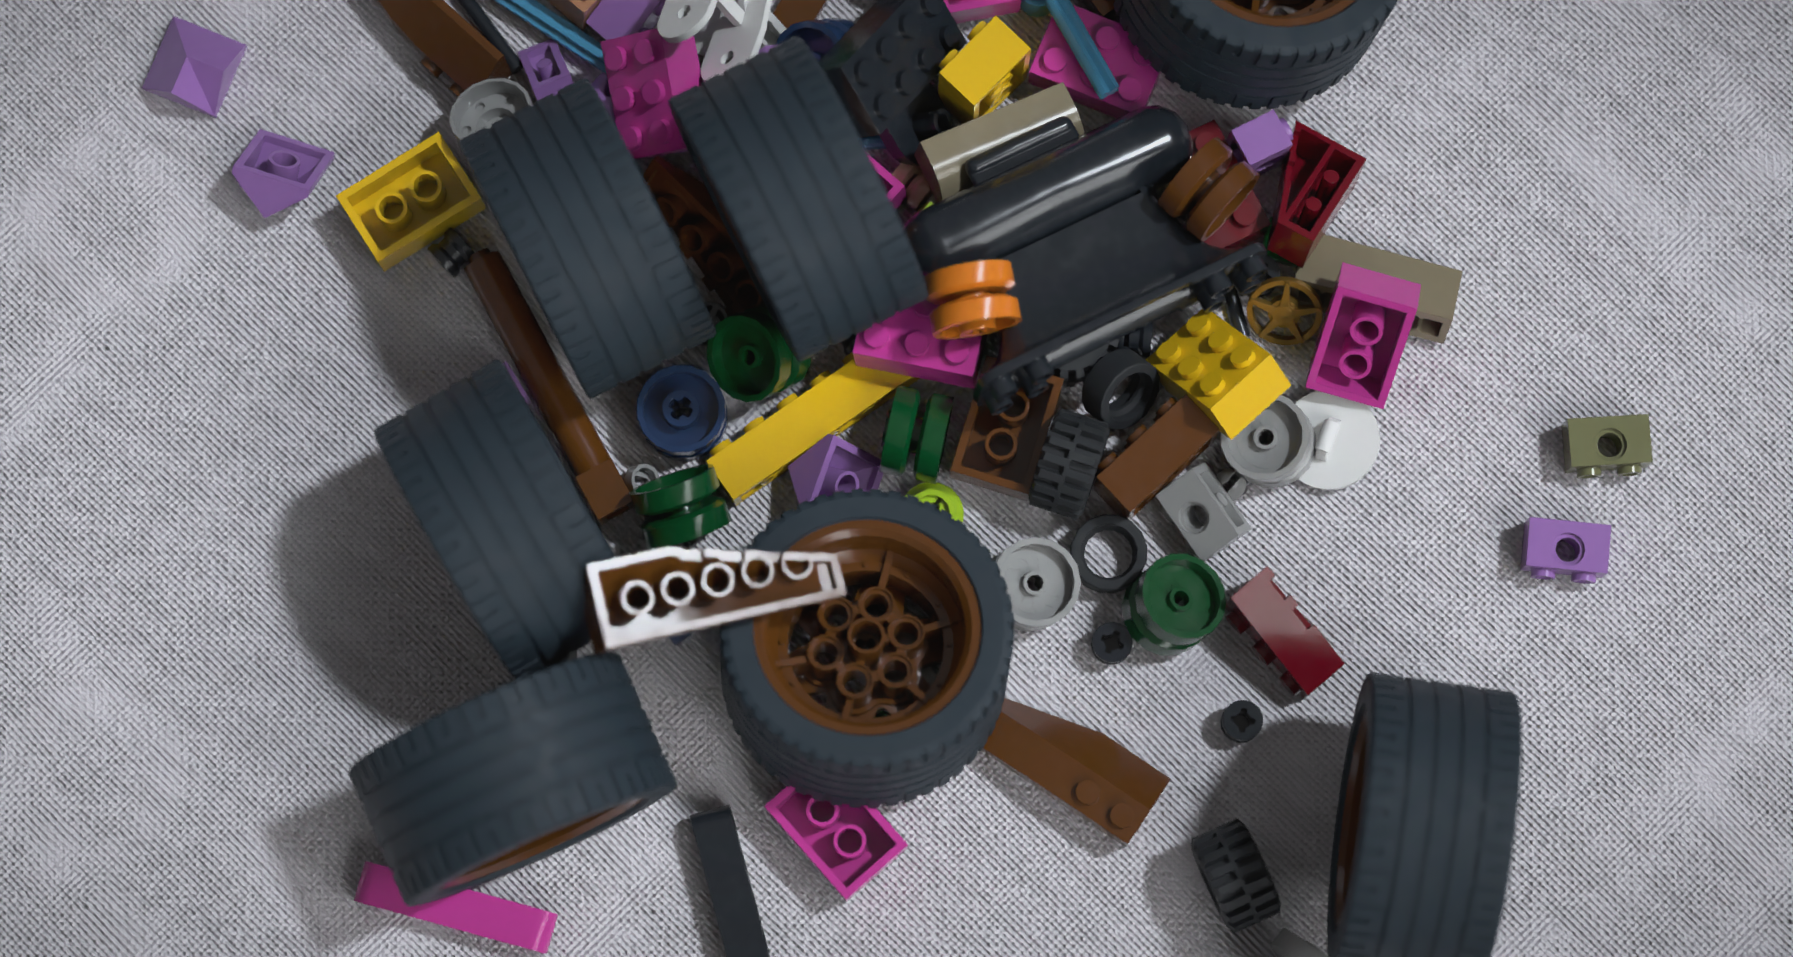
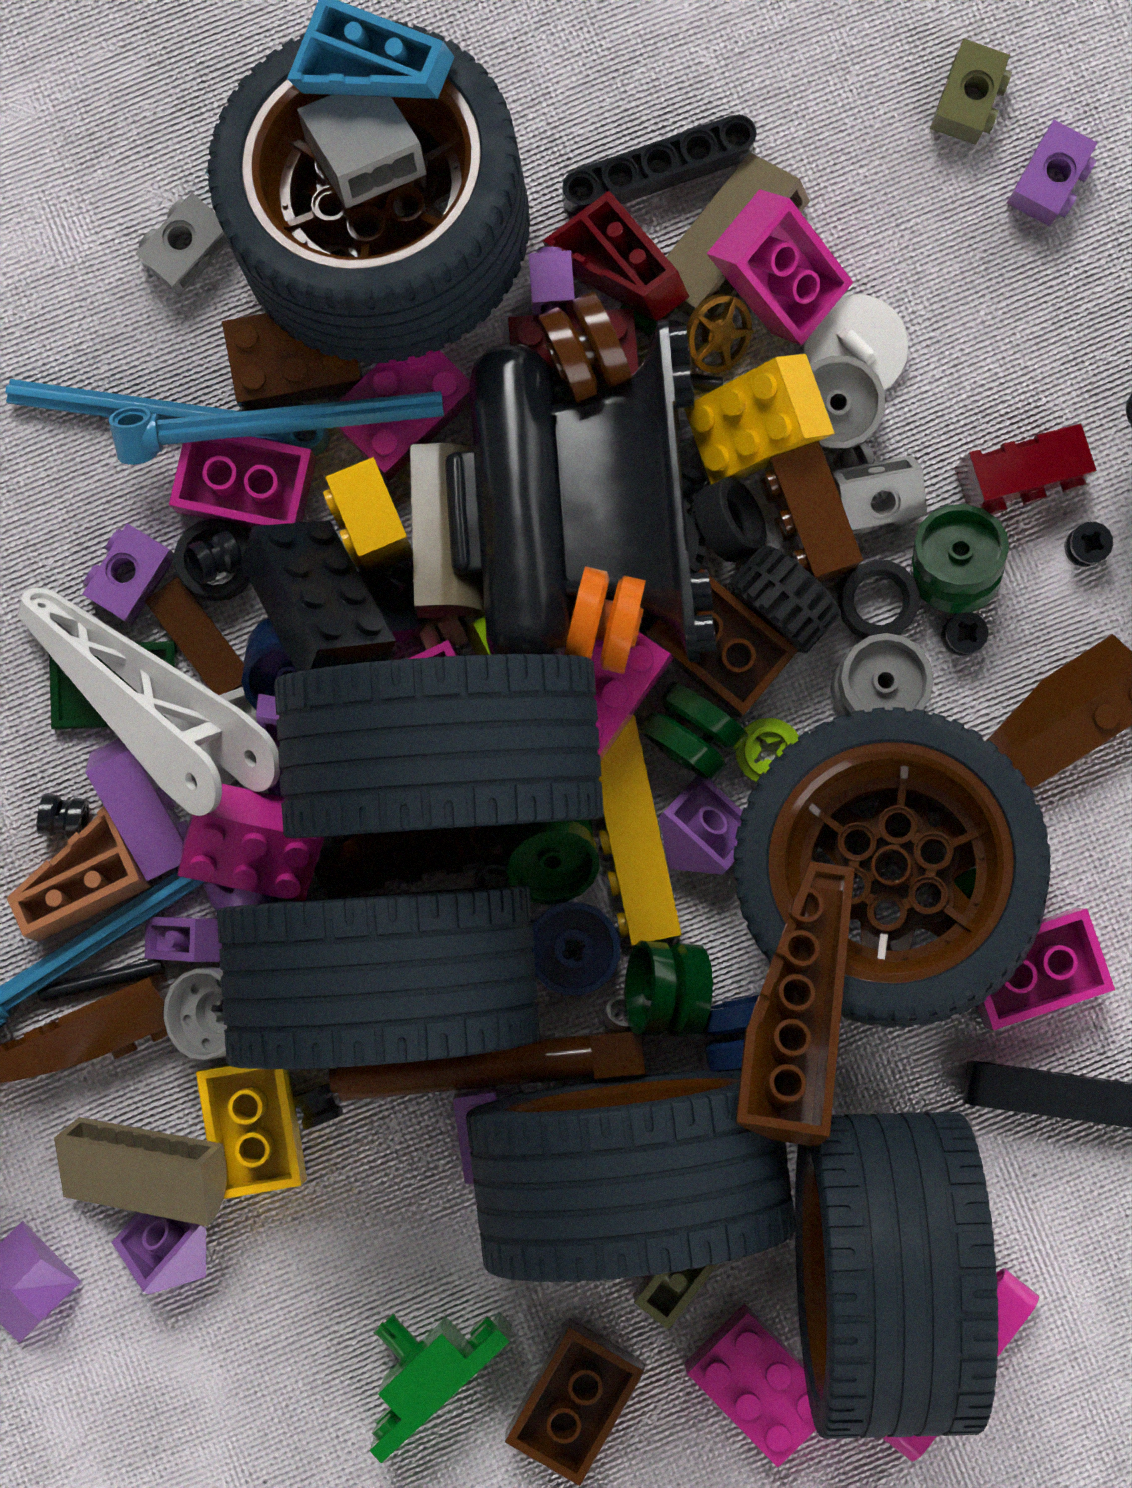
camera: 70 degrees left, 5 degrees up
none -> dark tan brick [54,1117,227,1226]
none -> green brick [369,1313,512,1463]
none -> reddish brown brick [505,1318,644,1486]
none -> black beam [562,114,757,216]
none -> olive brick [633,1264,718,1330]
none -> dark pink brick [684,1303,816,1467]

